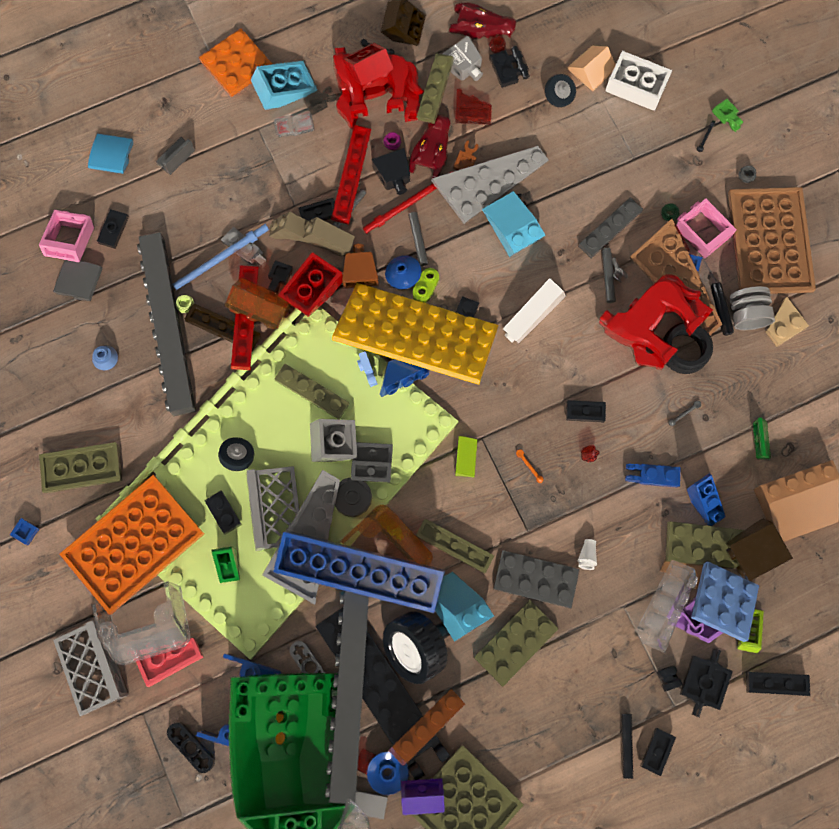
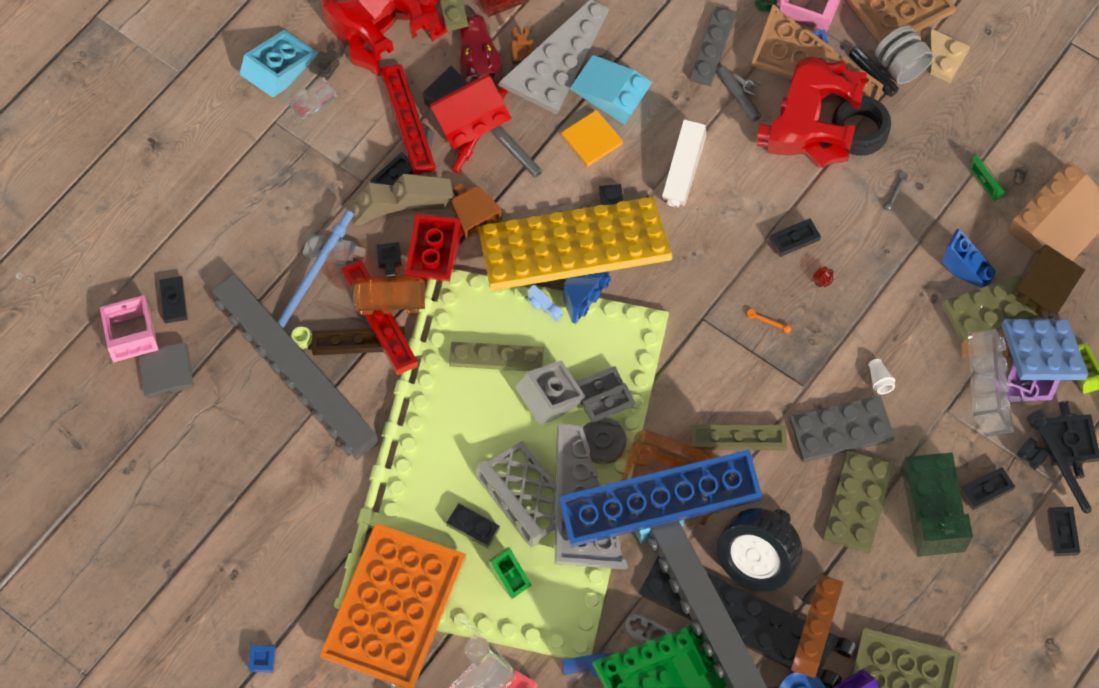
camera: 25 degrees left, 10 degrees down
olive plate [39,442,122,493] -> none
dark azure slope [88,134,133,174] -> none
medium blue cone [92,346,118,370] -> none
dark grey panel [156,137,195,175] -> none
orange plate [199,28,273,97] -> none
black wheel [218,437,254,471] -> none
magenta plate [384,132,401,150] -> none
blue dish [385,255,422,289] -> none
lime plate [413,268,439,303] -> none
medium azure slope [436,572,494,642] -> none
lime slope [455,436,477,478] -> none
black piece [622,714,633,779] -> none
blue hinge [625,463,681,487] -> none
none -> slope [430,73,512,149]
none -> light orange tile [561,110,623,167]
none -> clear green hinge [901,452,973,557]
none -> black plate [960,467,1015,510]
none -> black piece [1026,410,1092,514]

